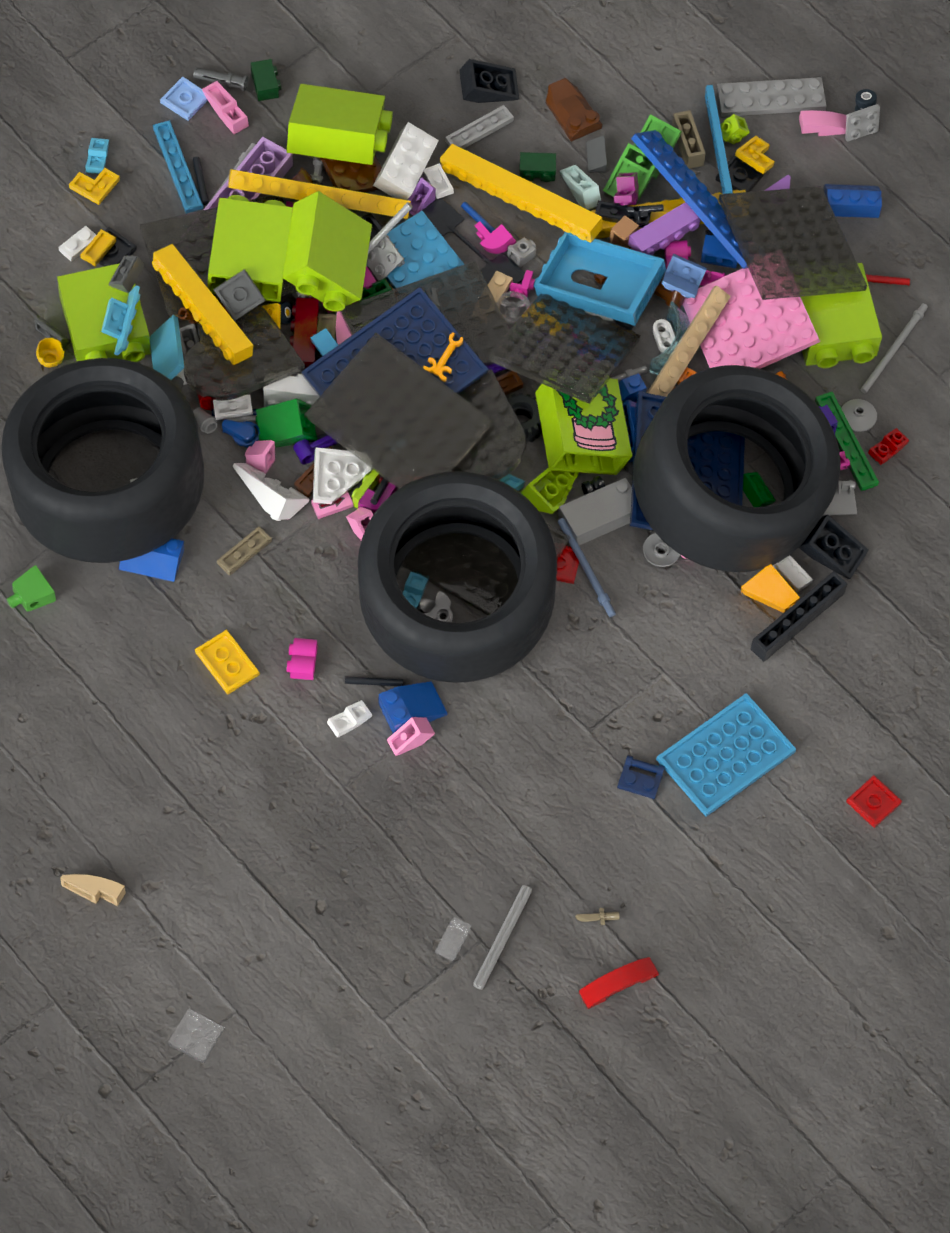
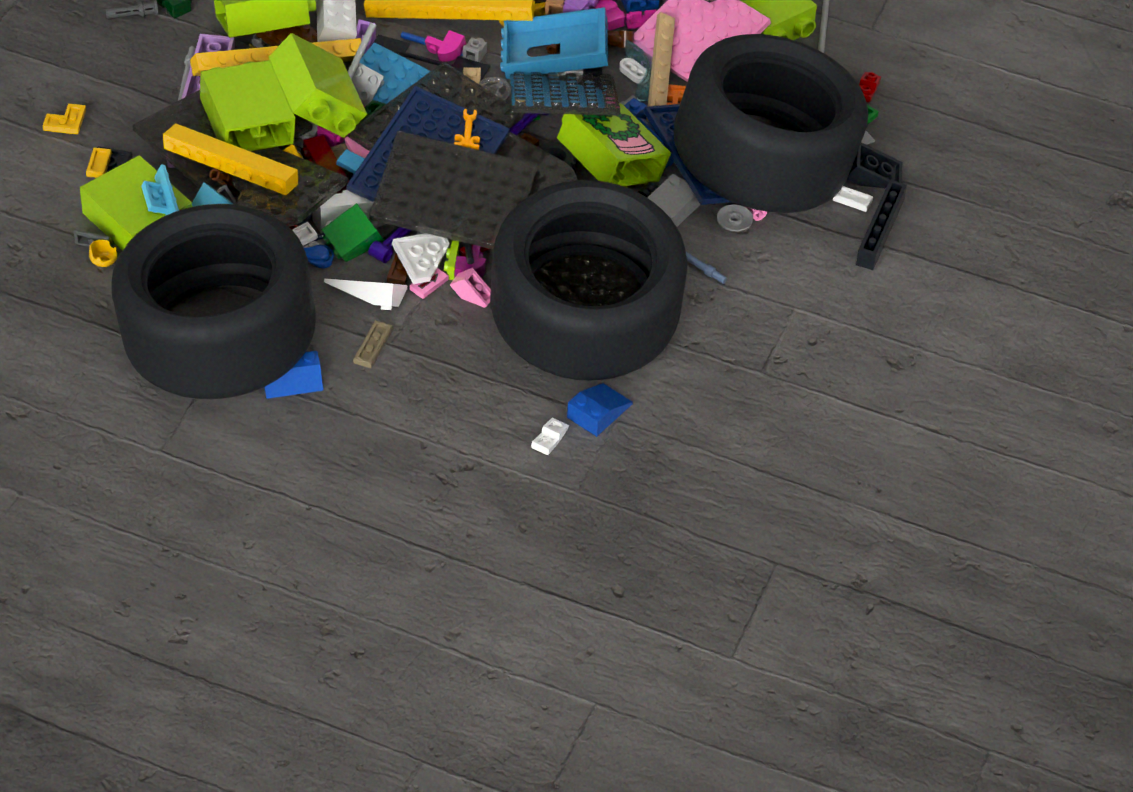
camera: 25 degrees left, 15 degrees down
bright green torso [7,565,56,611] -> none
white plate [59,226,96,262] -> none
tan slope [60,874,126,906] -> none
medium azure slope [85,138,109,174] -> none
dark grey slope [108,256,144,293] -> none
dark azure tile [153,120,203,214] -> none
light blue tile [160,77,208,121] -> none
clear plate [168,1009,224,1064] -> none
black bar [193,157,209,205] -> none
yellow tile [195,630,260,695] -> none
bright pink slope [202,81,249,134] -> none
dark grey tile [214,269,266,321] -> none
bright pink slope [245,440,275,474] -> none
dark pink brick [287,638,318,680] -> none
black bar [345,676,403,687] -> none
bright pink slope [387,717,435,756] -> none
white plate [423,163,454,199] -> none
clear slope [435,917,472,961] -> none
light grey axle [473,885,532,990] -> none
dark pink bracket [509,270,535,299] -> none
dark tan piece [575,908,619,925] -> none
red slope [579,957,659,1009] -> none
dark blue plate [617,755,665,799] -> none
dark azure plate [656,693,796,817] -> none
medium blue bracket [662,254,707,298] -> none
light orange slope [741,564,800,613] -> none
red tile [846,775,902,828] -> none

